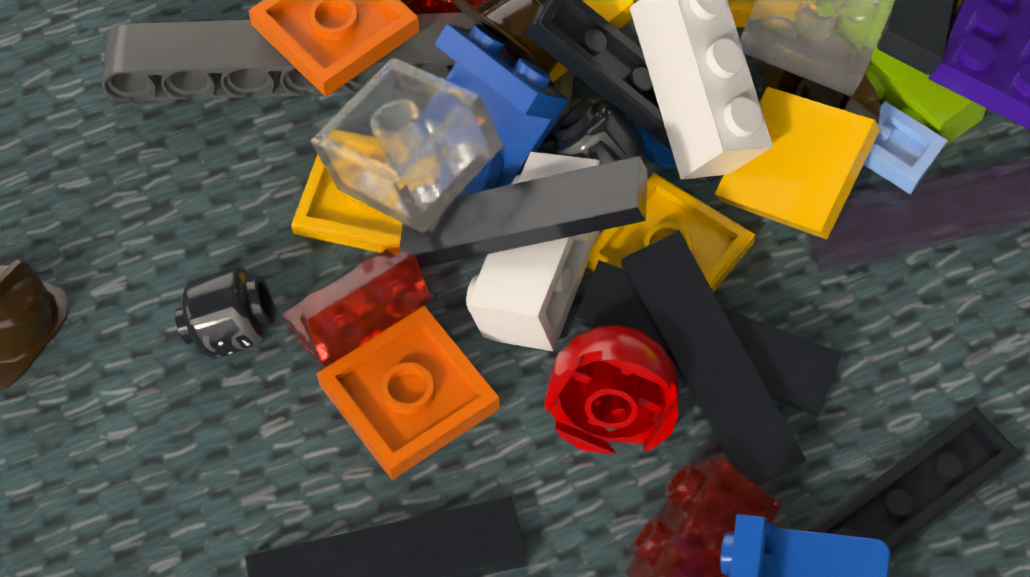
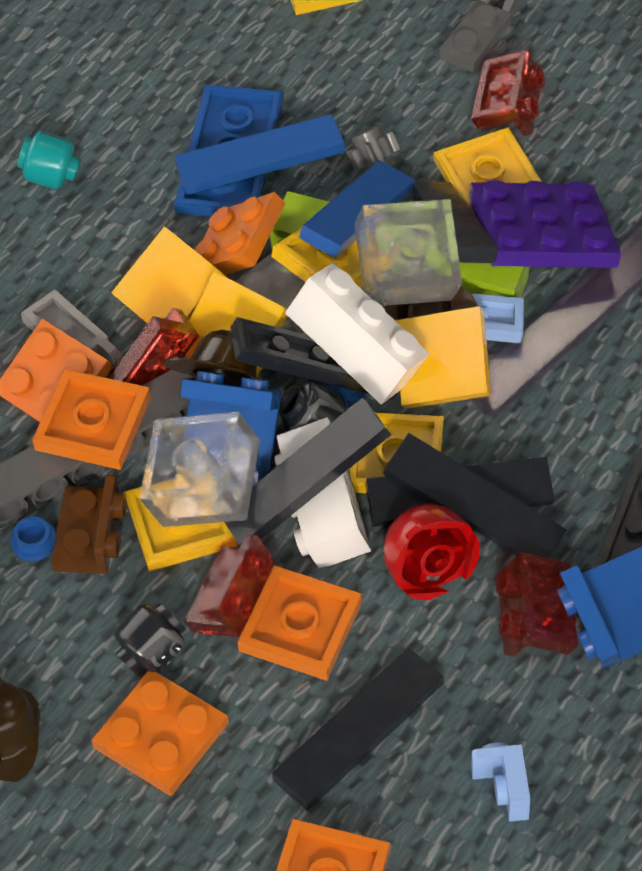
camera: 30 degrees left, 5 degrees down
none -> blue plate [10,516,56,561]
none -> reddish brown bracket [51,475,126,574]
none -> orange plate [91,671,229,796]

